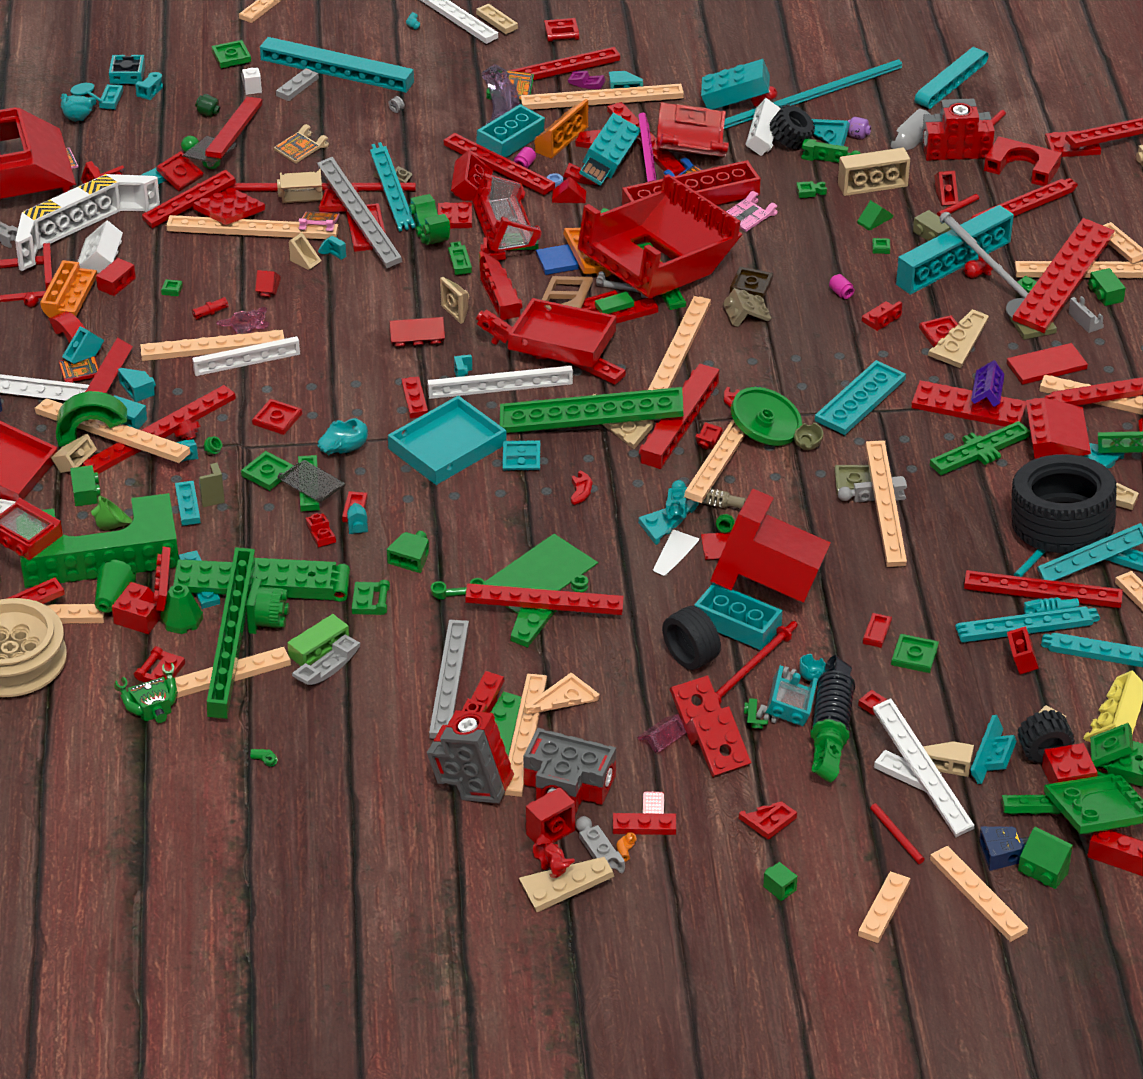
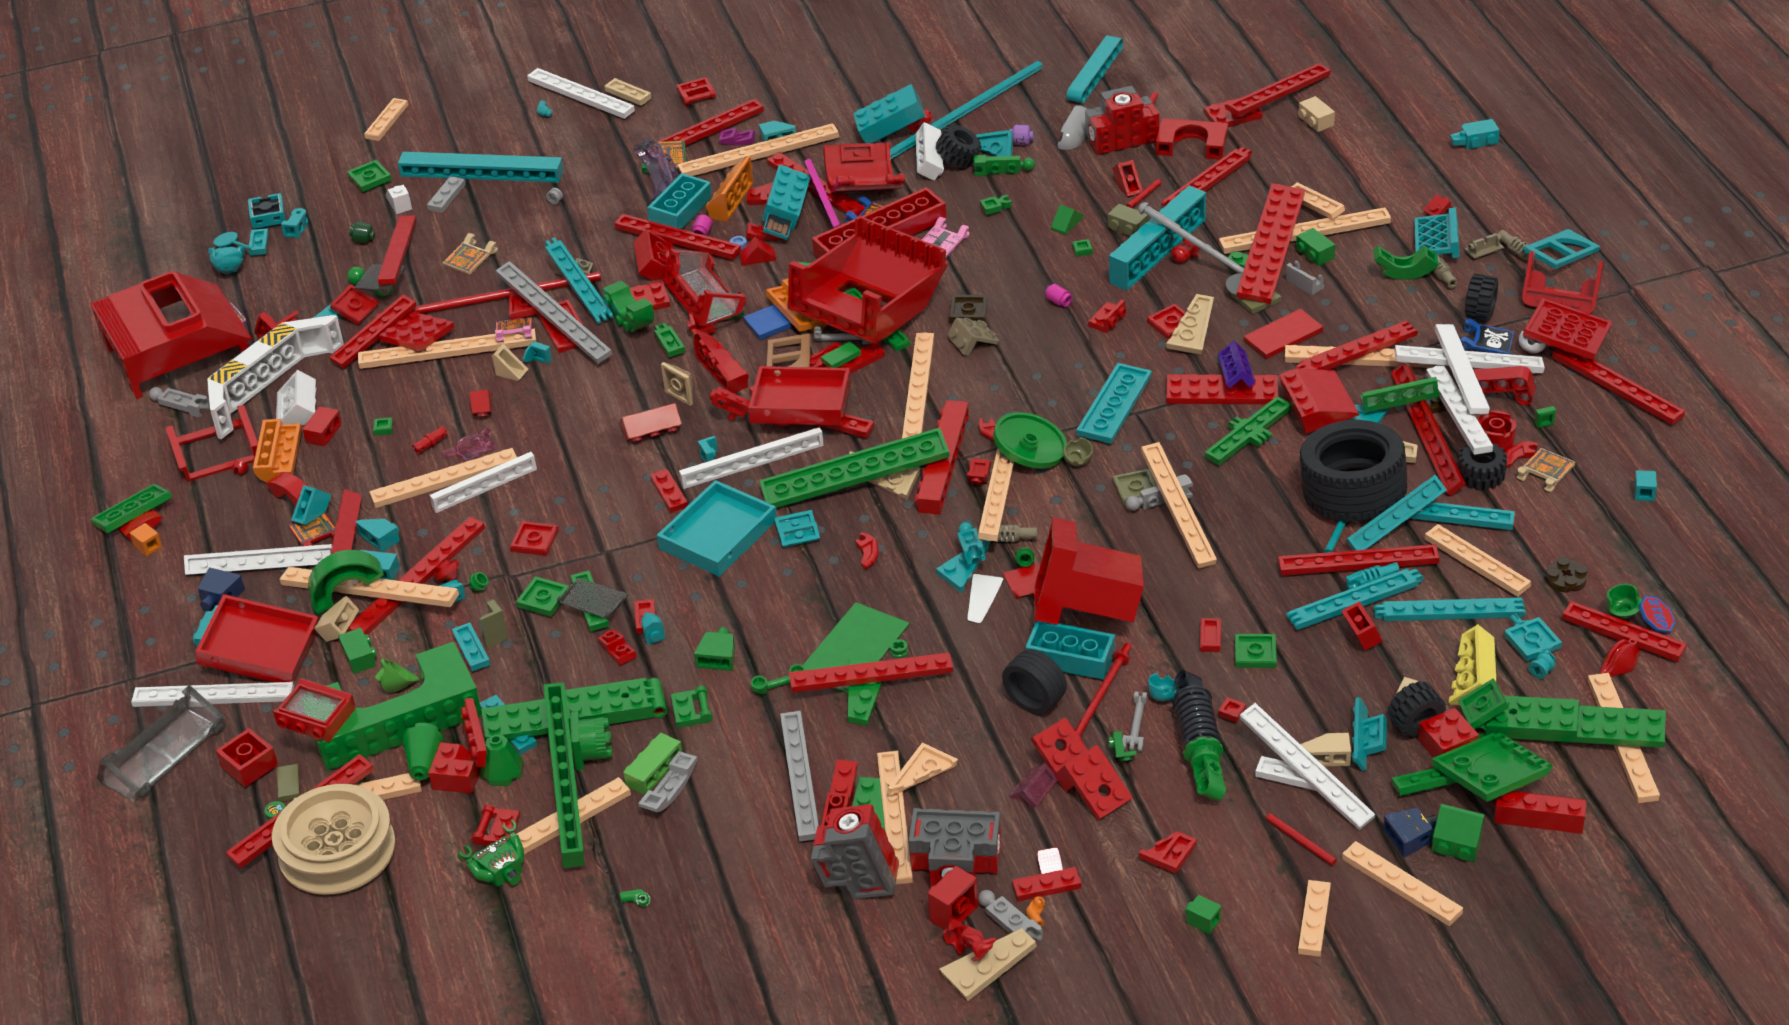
camera: 10 degrees left, 0 degrees up
tan window [277,168,322,203] -> none
teal piece [318,418,368,455] -> none
teal window [765,665,818,726] -> none
tan brick [838,148,910,196] -> none

